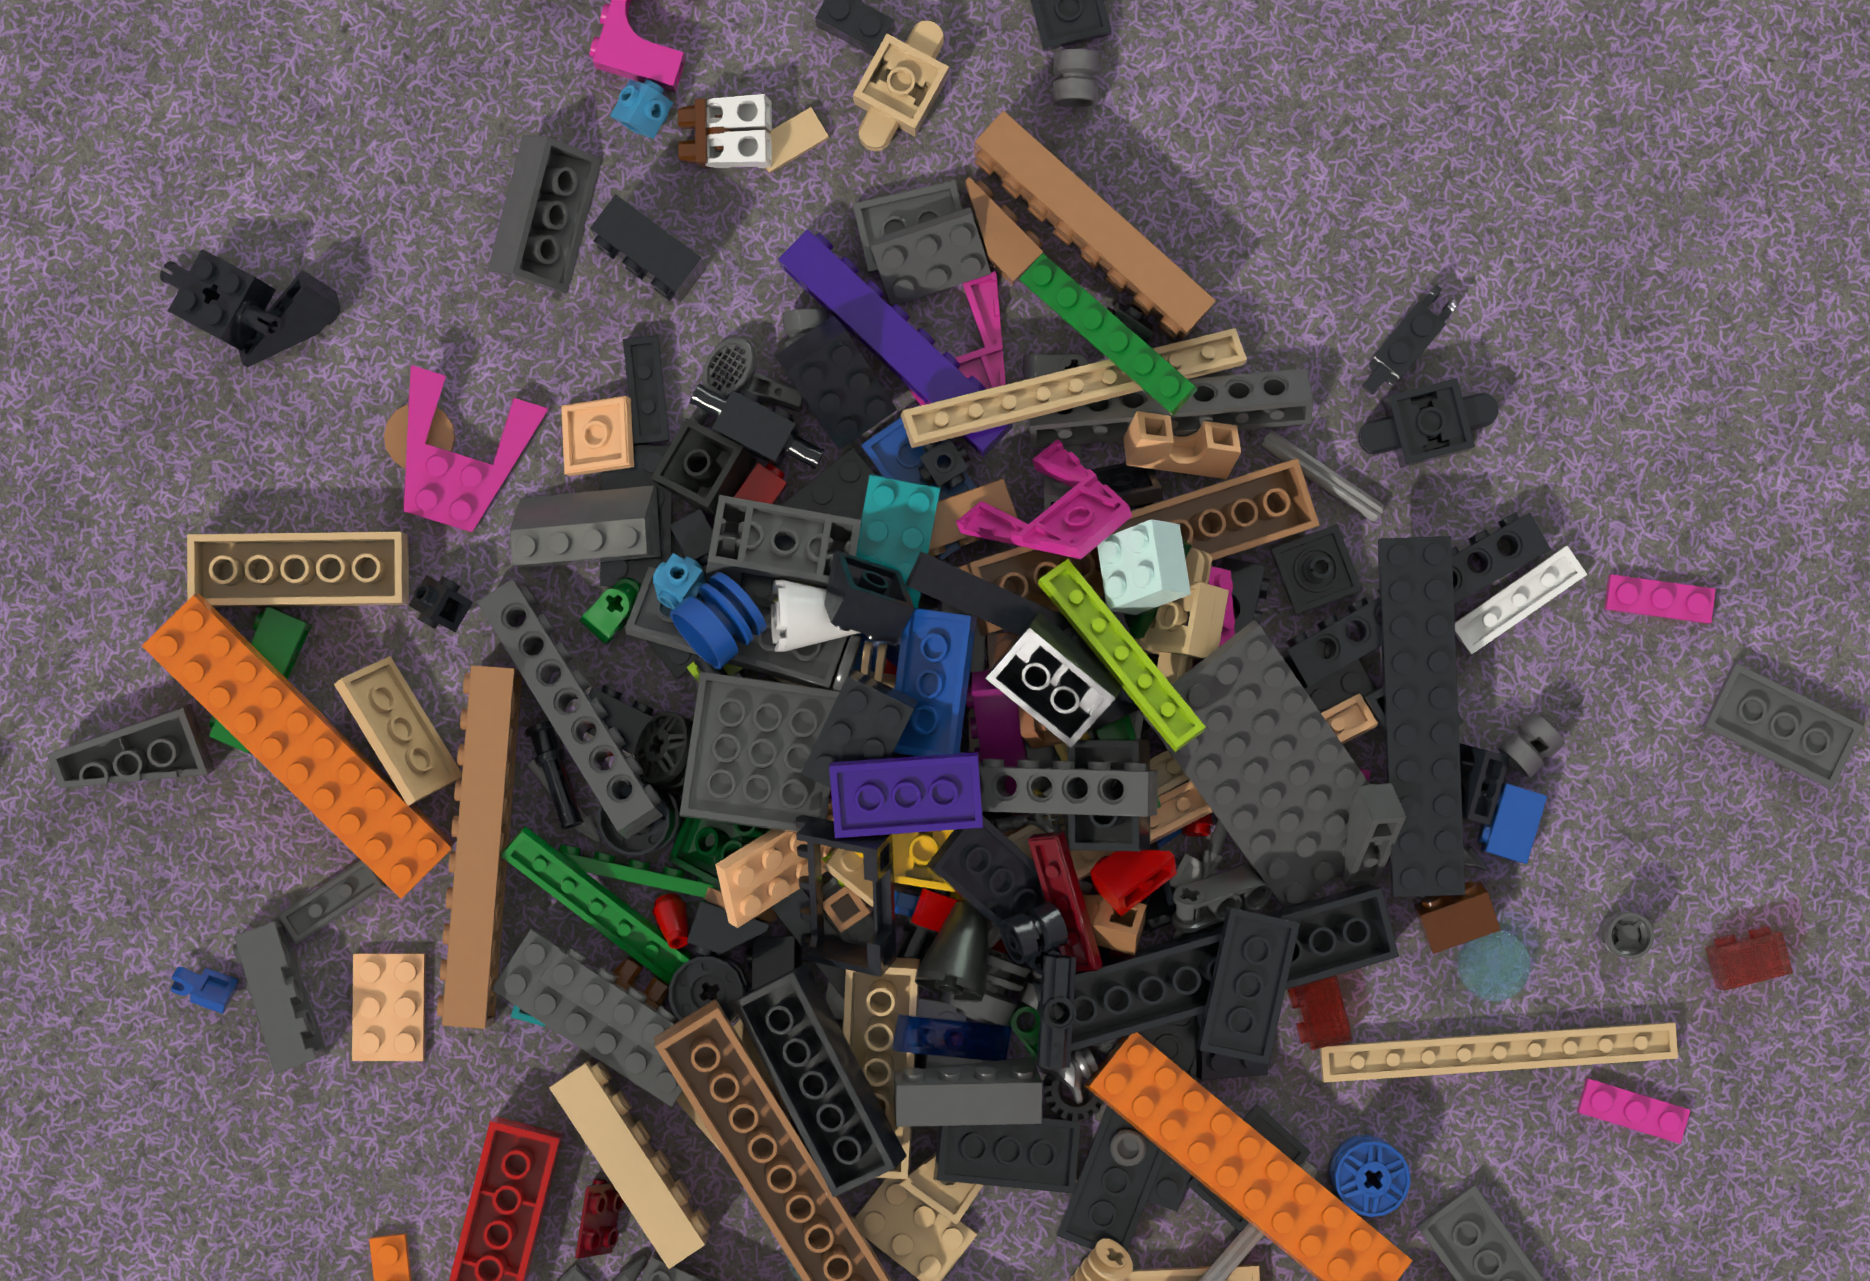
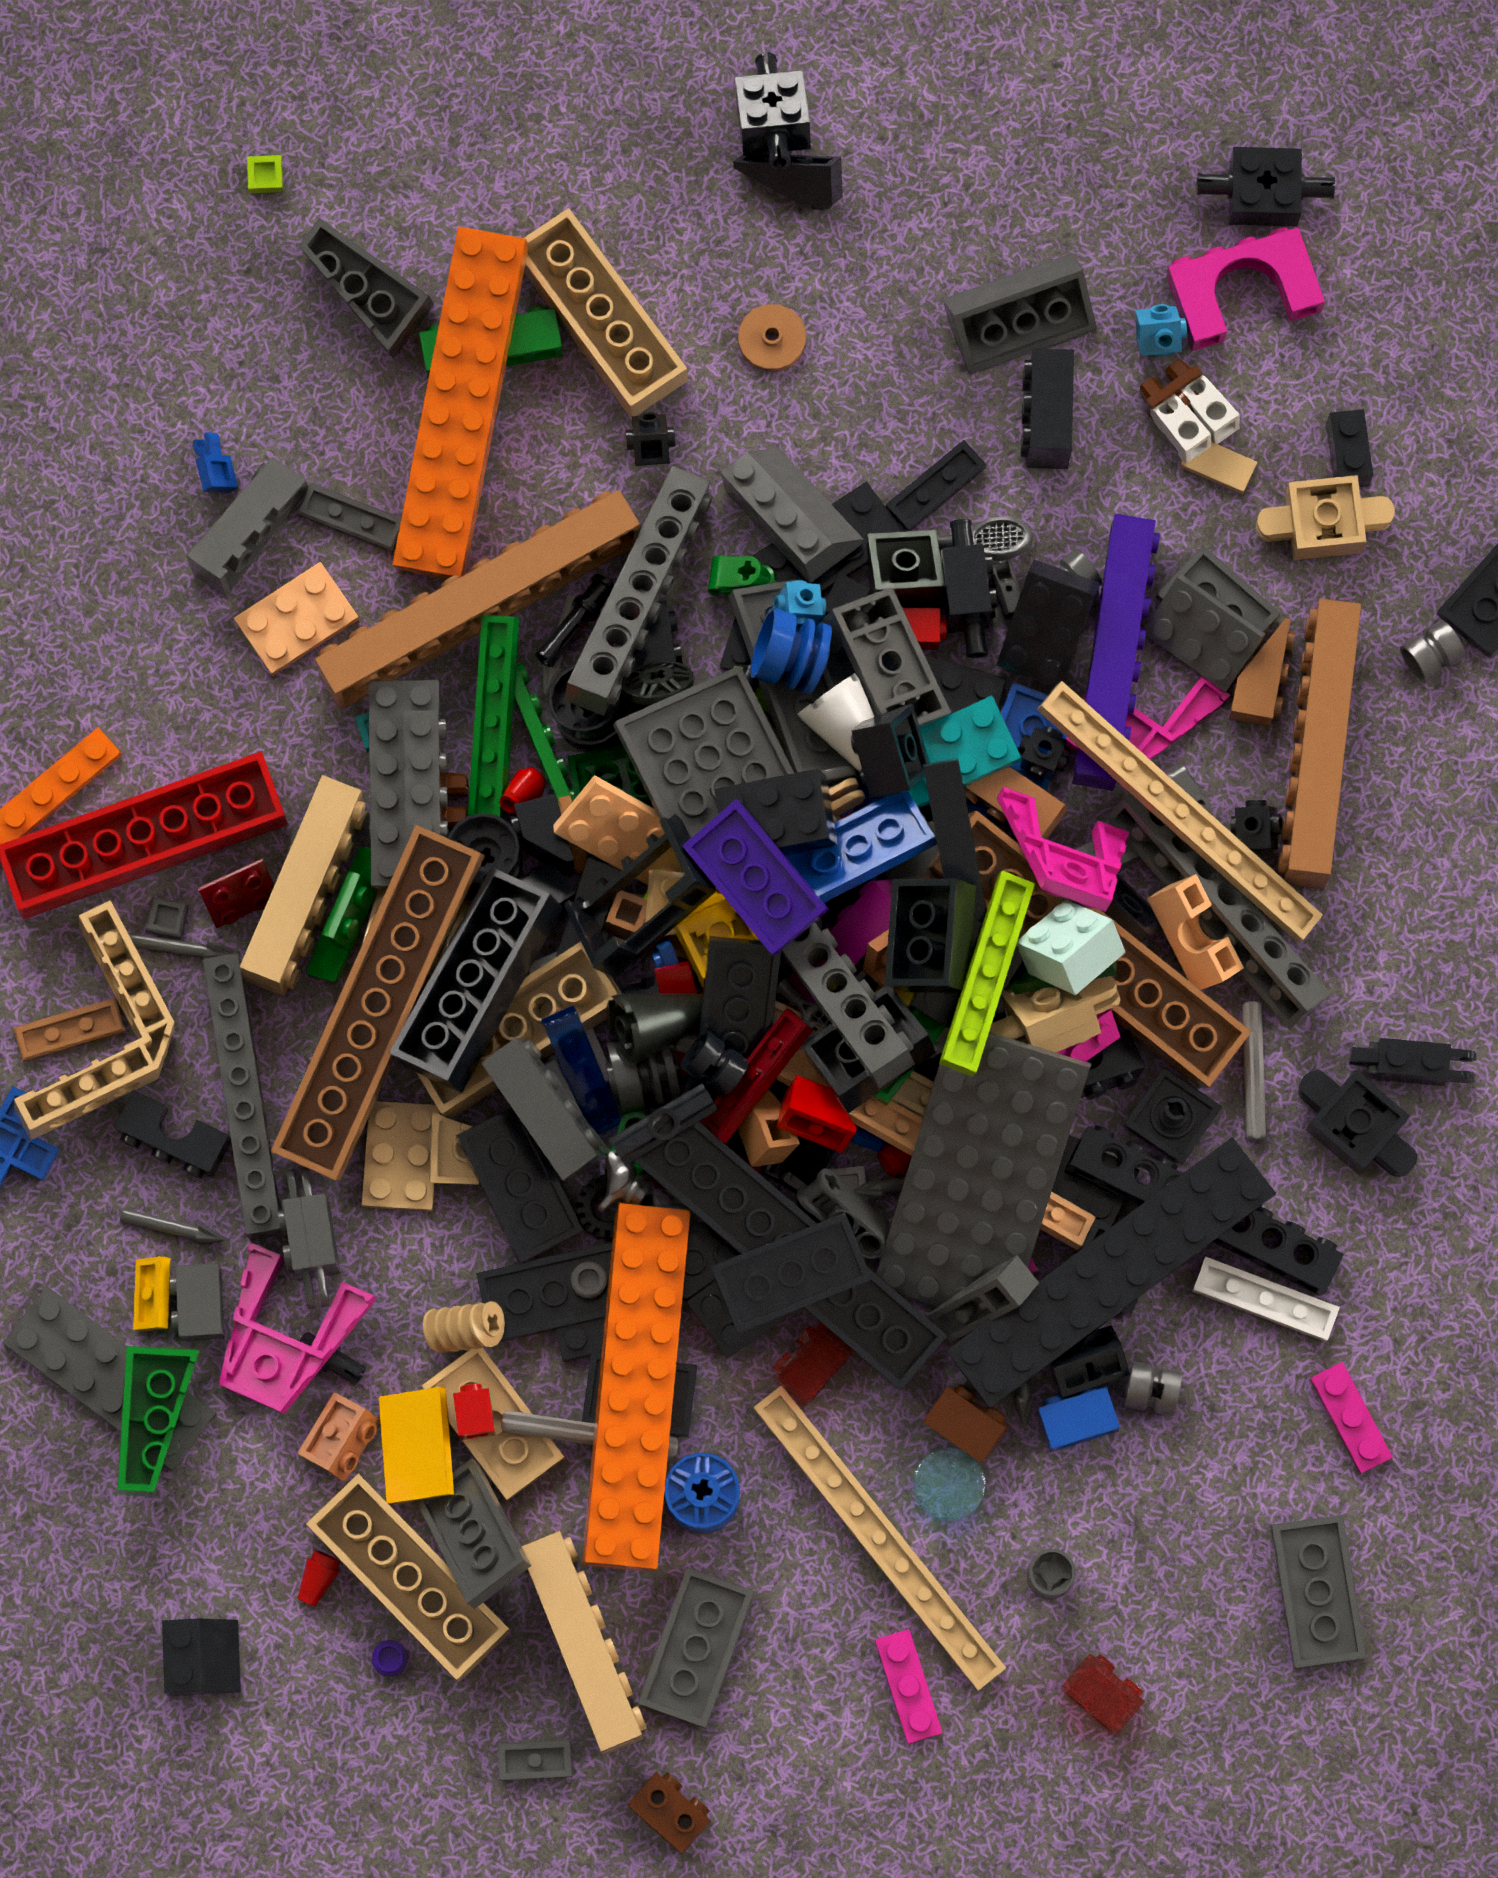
camera: 60 degrees right, 10 degrees down
tan plate [334,656,462,806] -> none
dark pink wing [403,365,548,532] -> none
light nougat tile [561,396,634,476] -> none
green plate [1019,253,1198,416] -> none
none -> green bracket [306,847,378,984]

